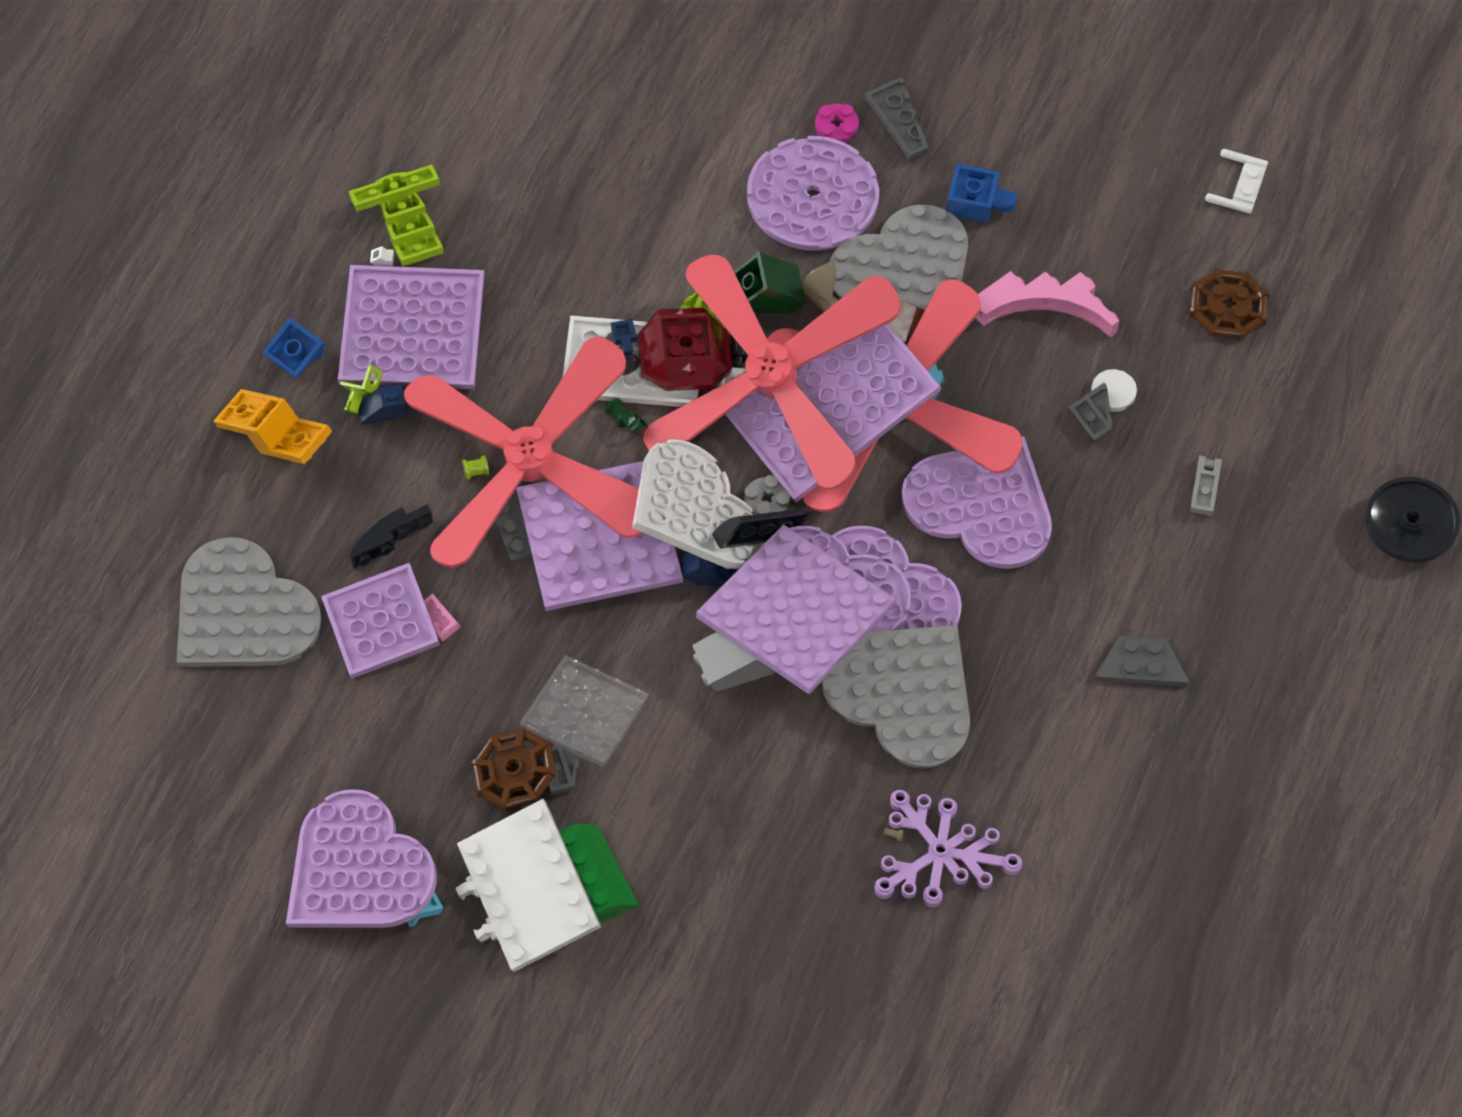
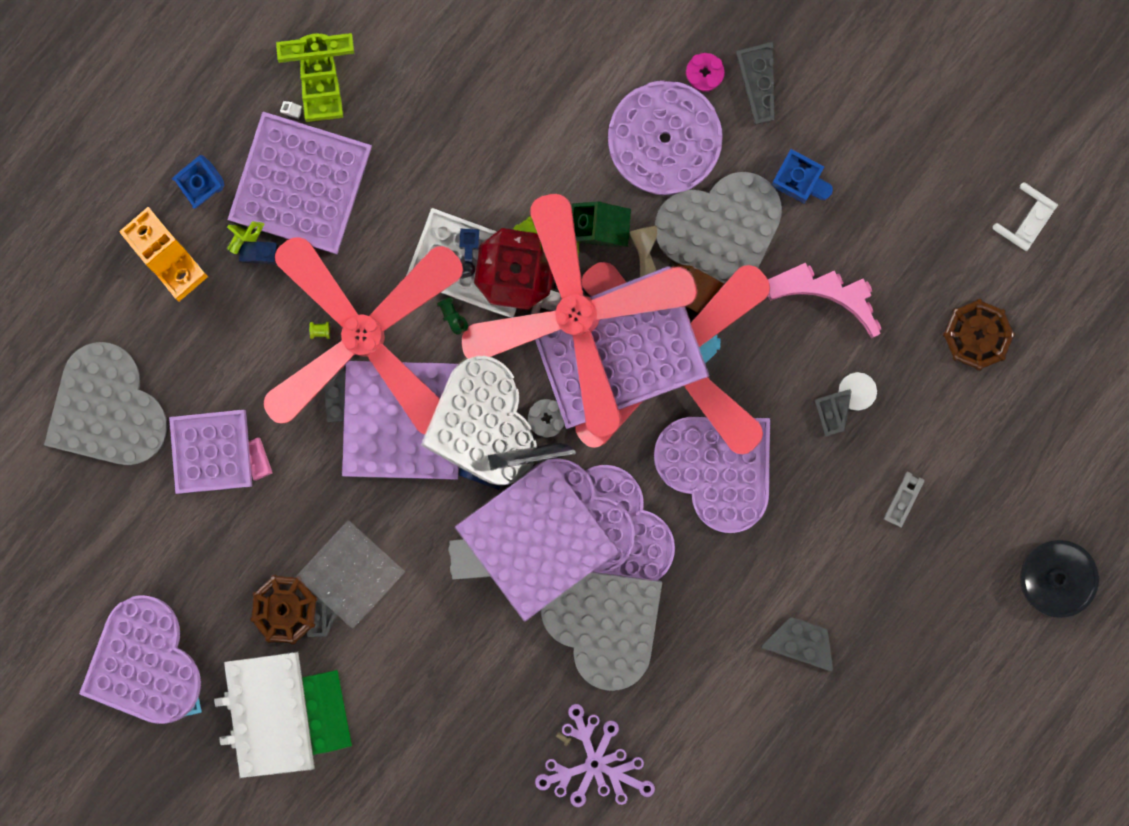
camera: 15 degrees right, 25 degrees up
black slope [350,505,433,569] -> none

